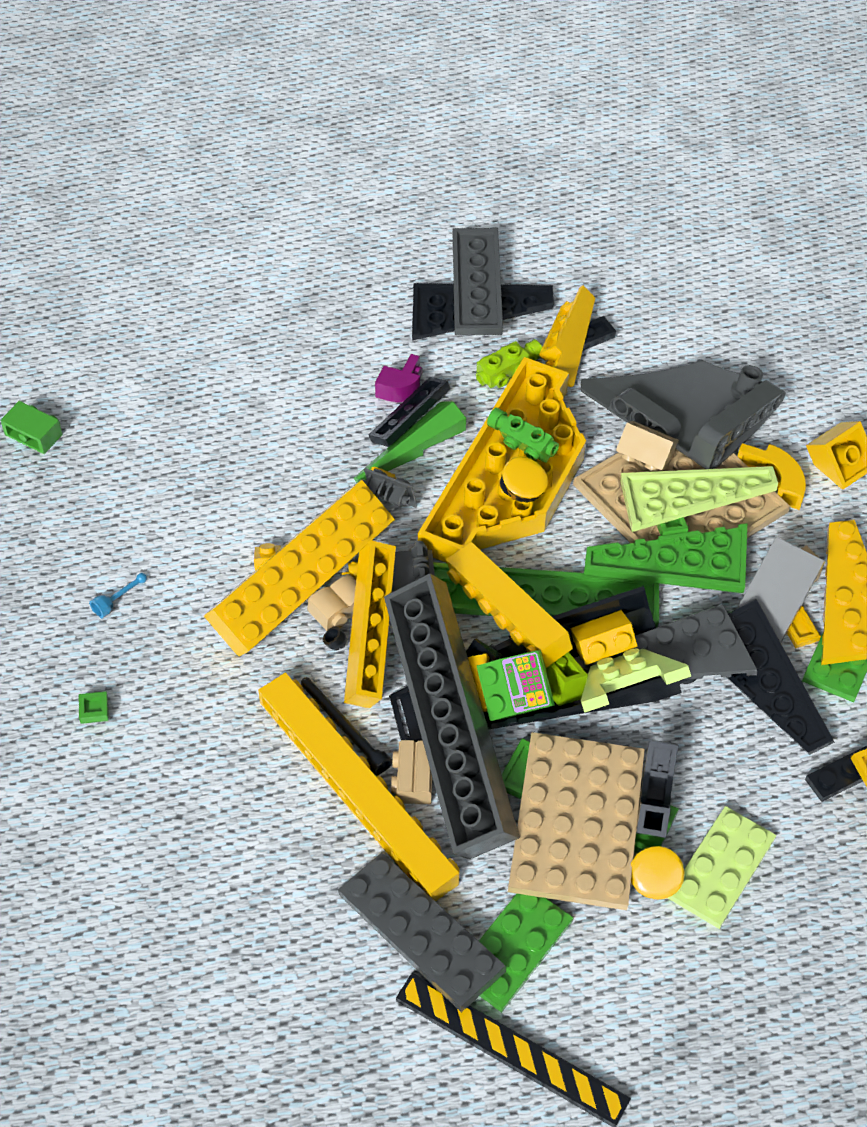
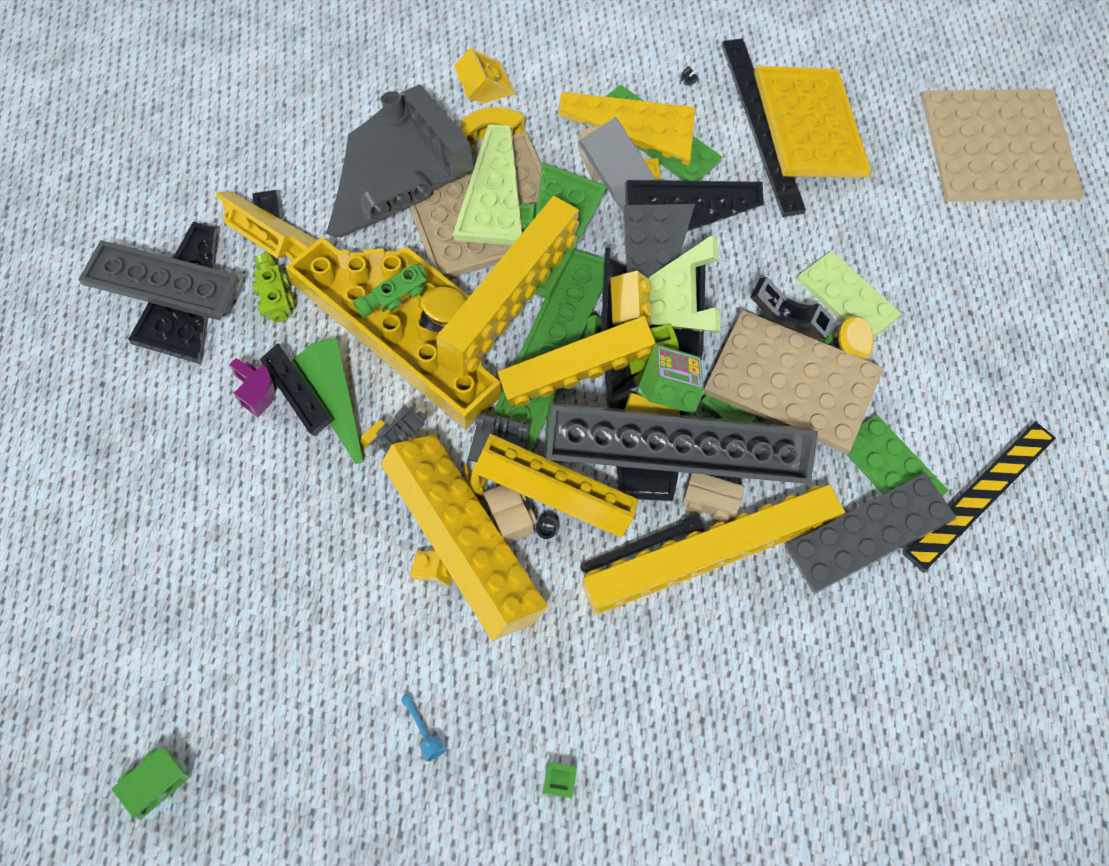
camera: 75 degrees left, 10 degrees up
brick [616,421,679,471] -> none
none -> yellow brick [436,196,580,379]

